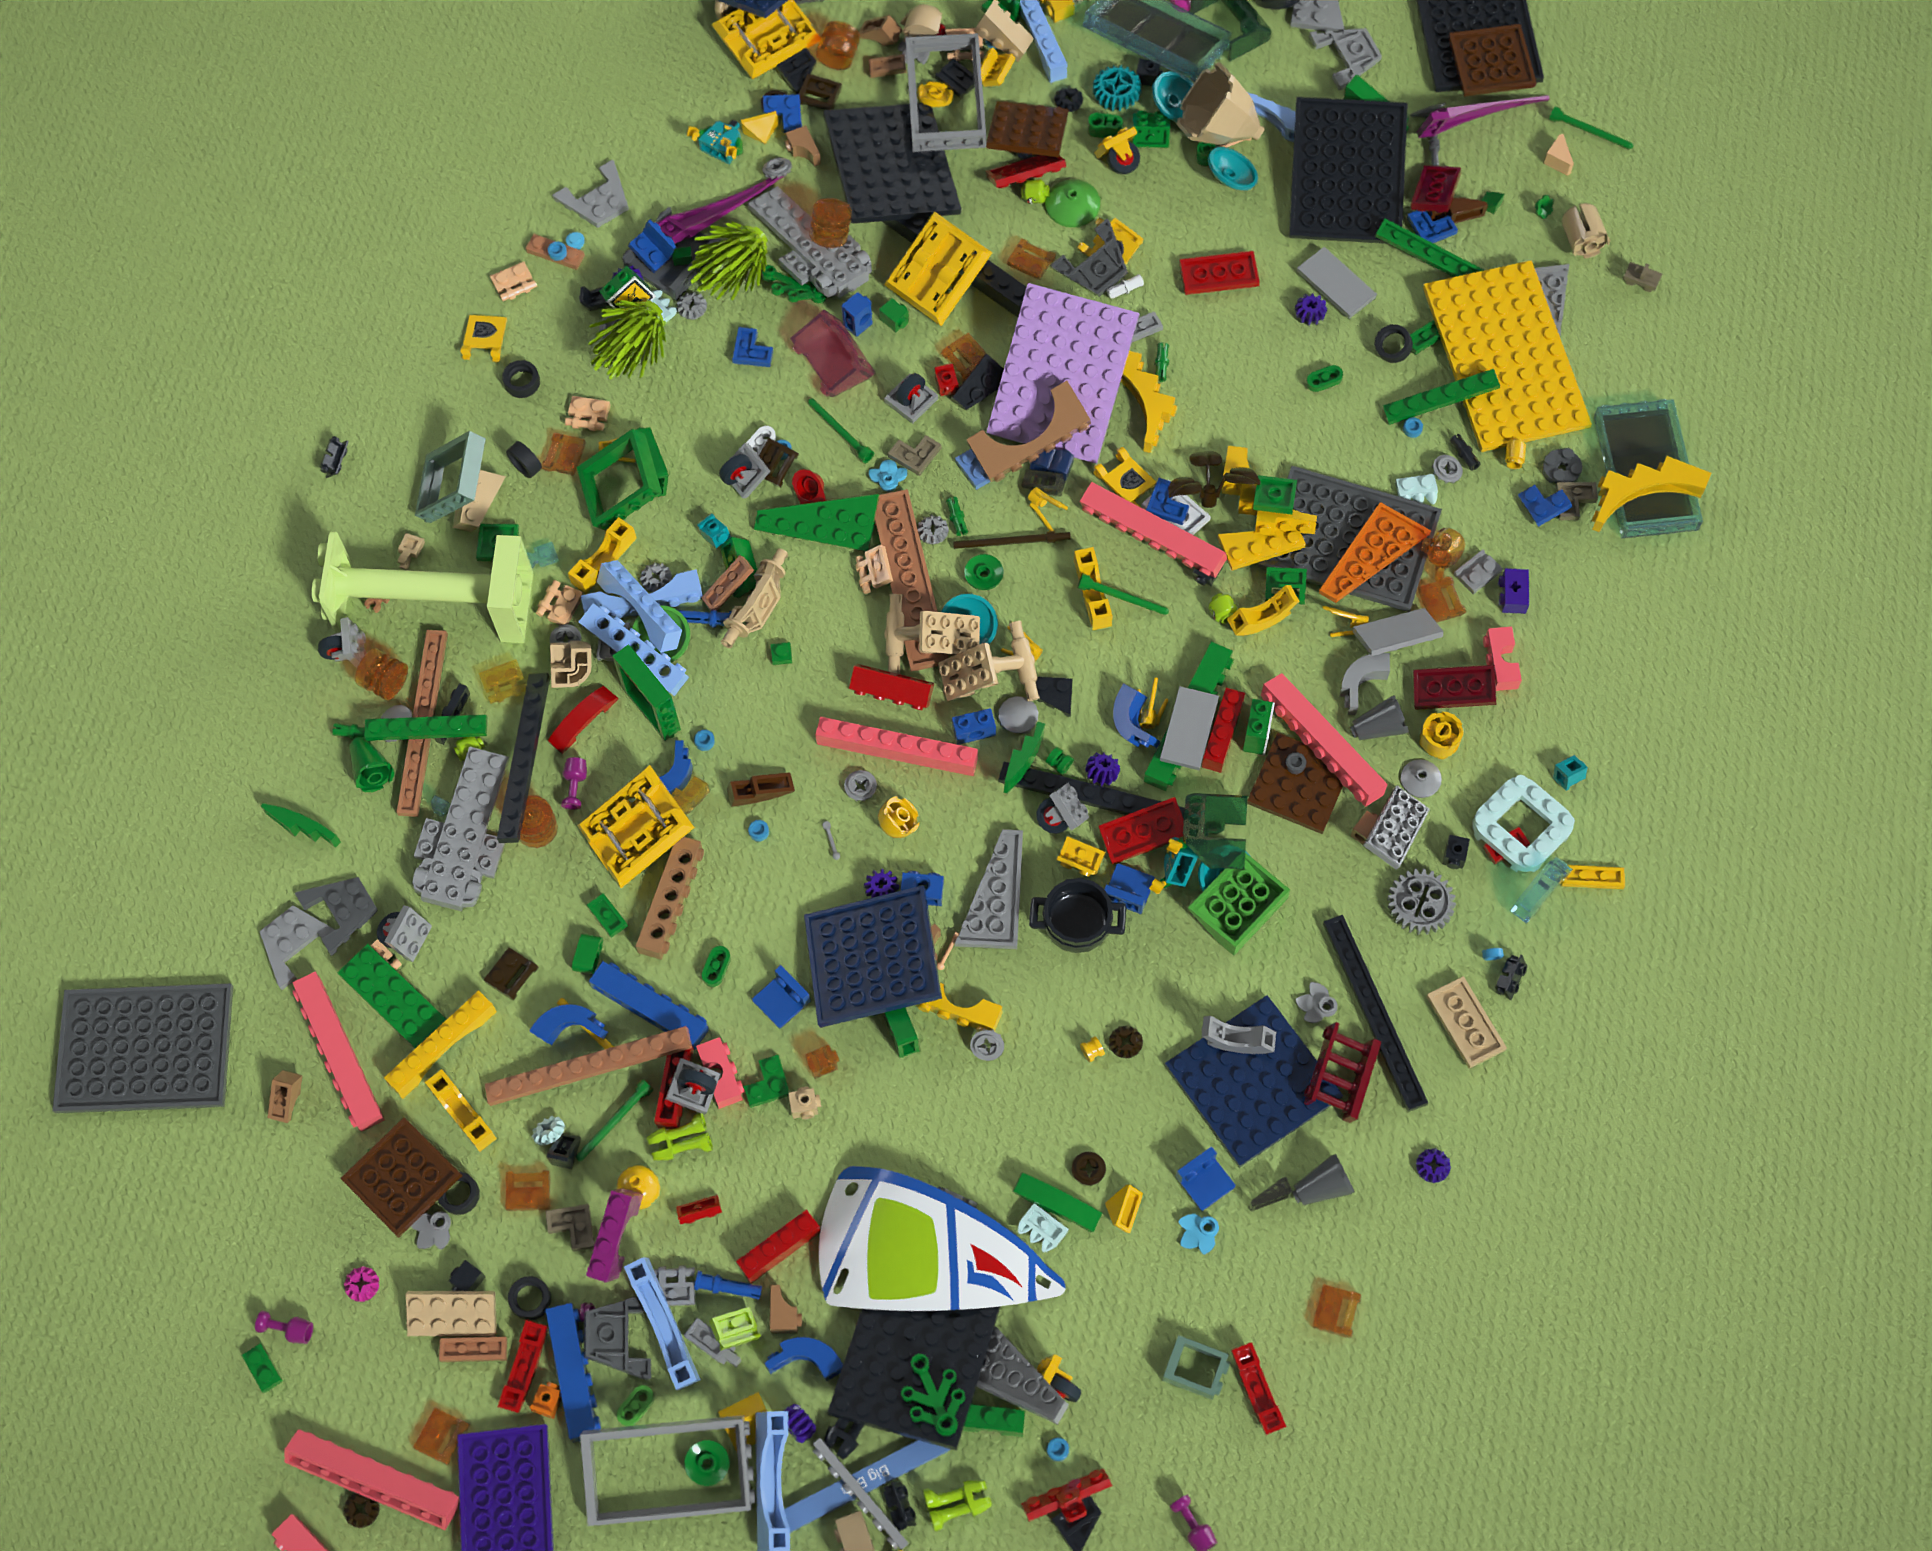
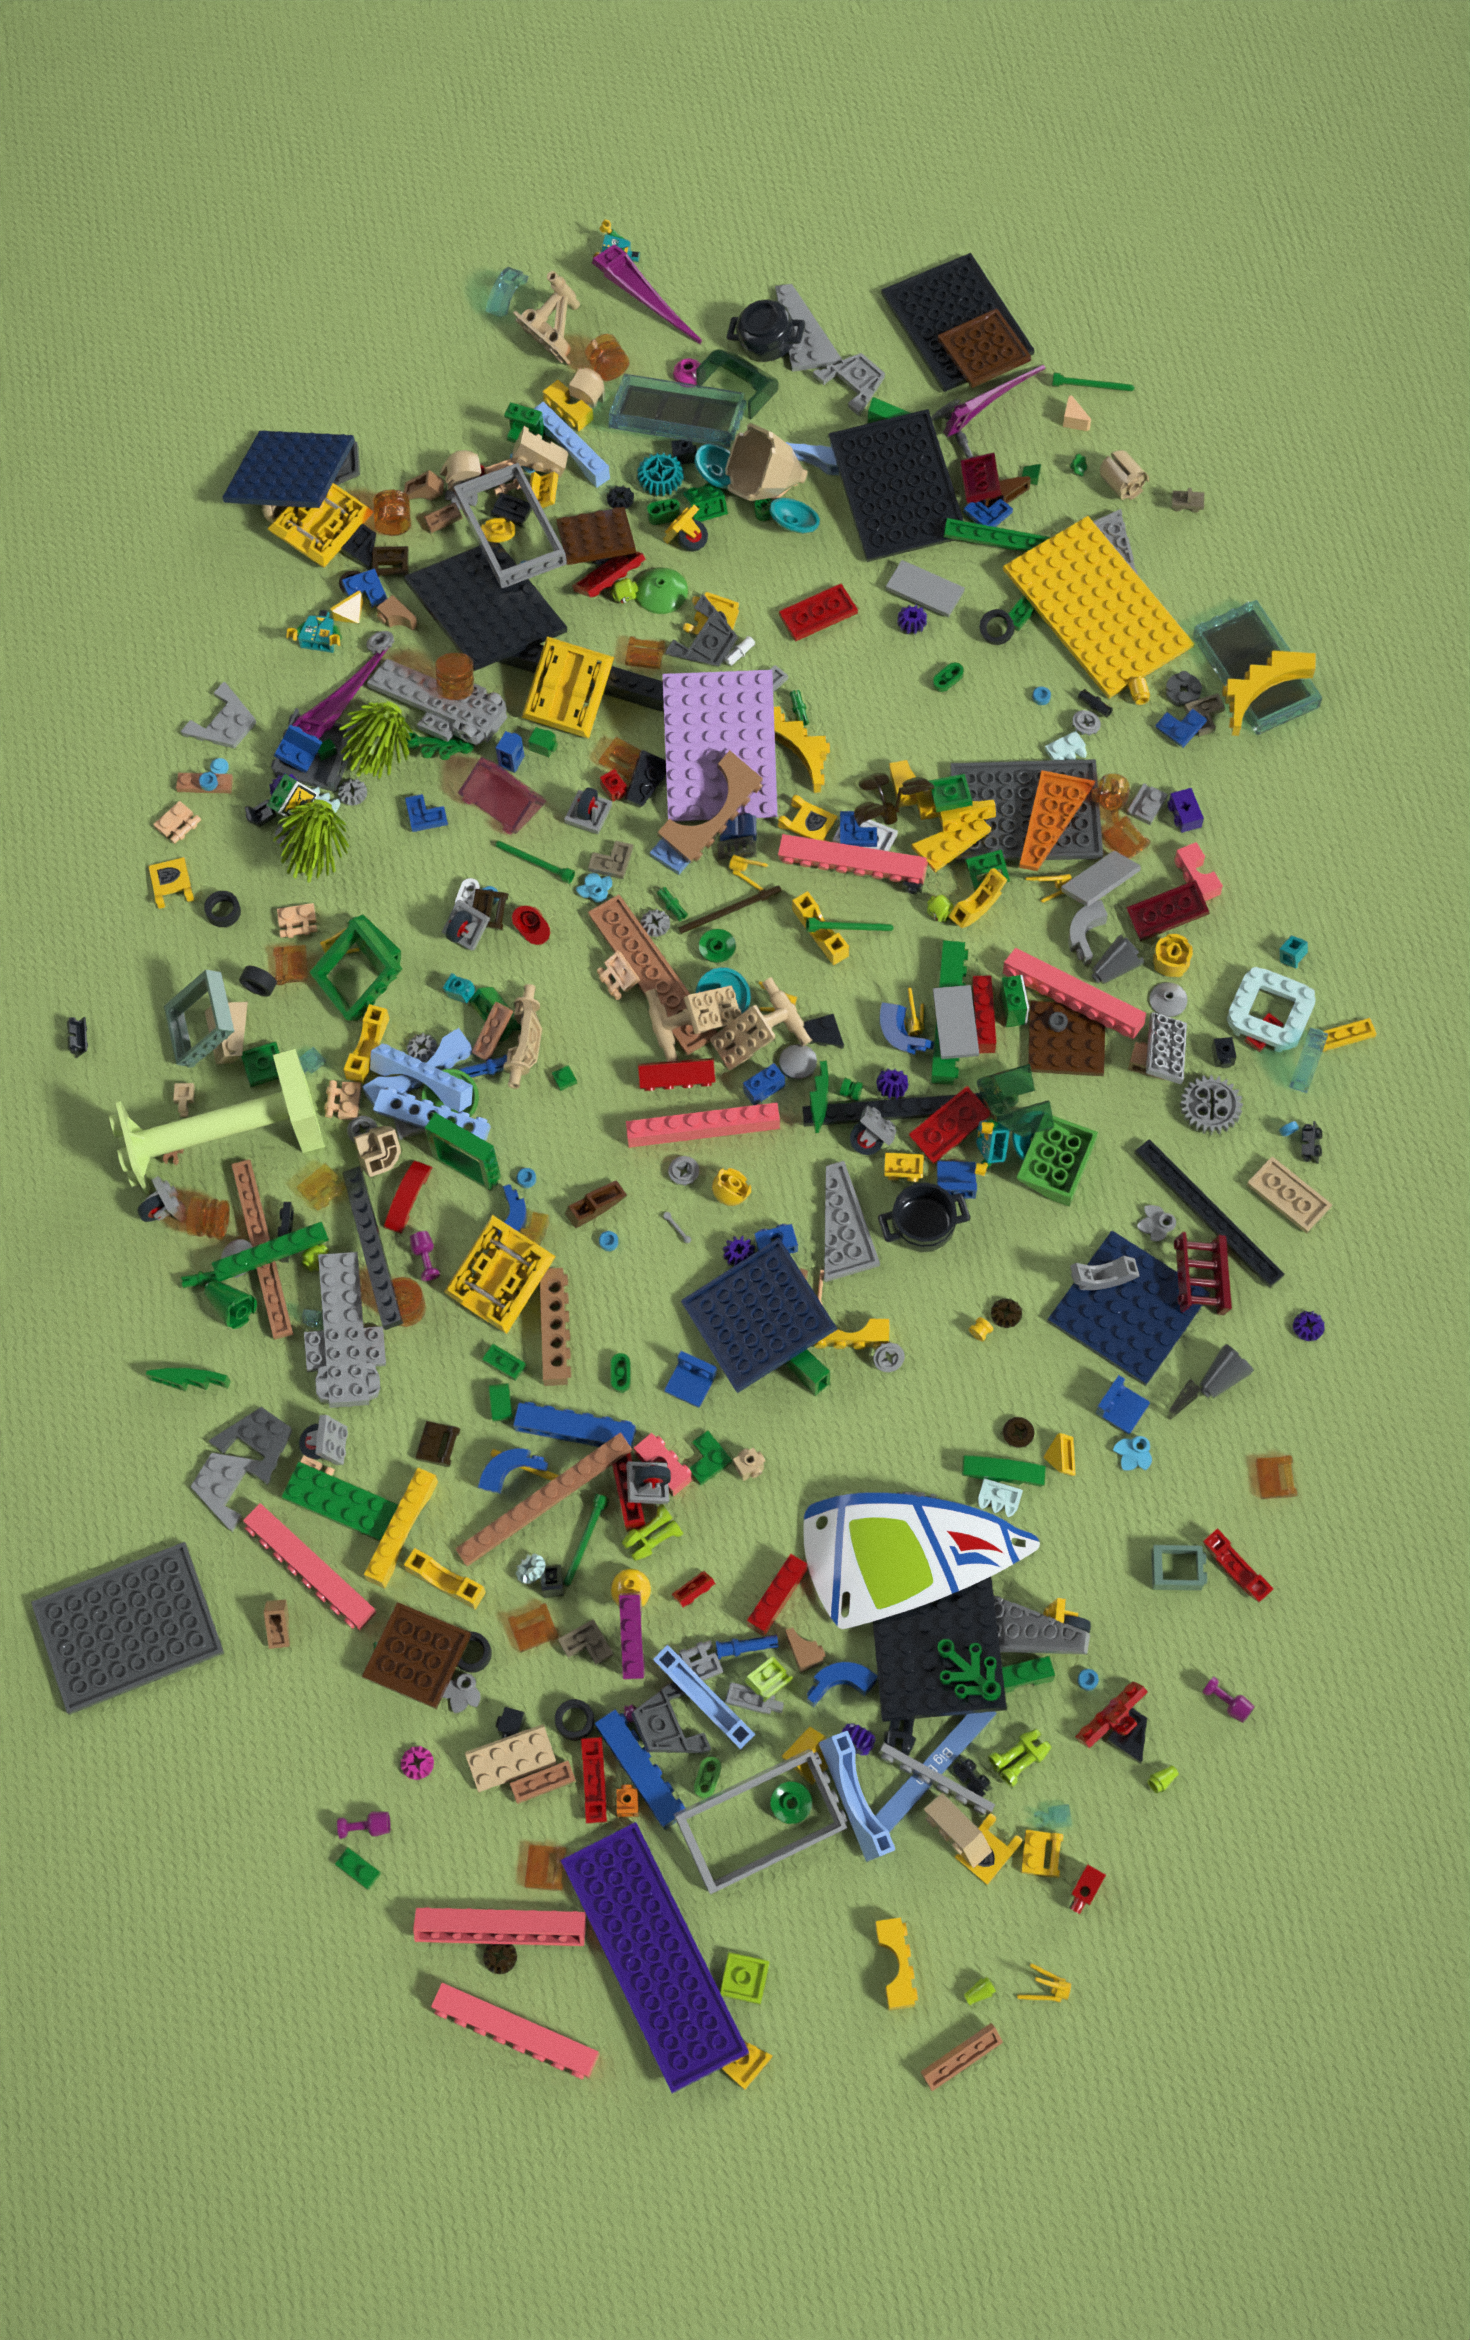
camera: 20 degrees left, 0 degrees up
green wing [754,494,880,551] -> none
clear orange brick [805,1045,840,1079] -> none
green plate [1383,369,1500,425] -> none

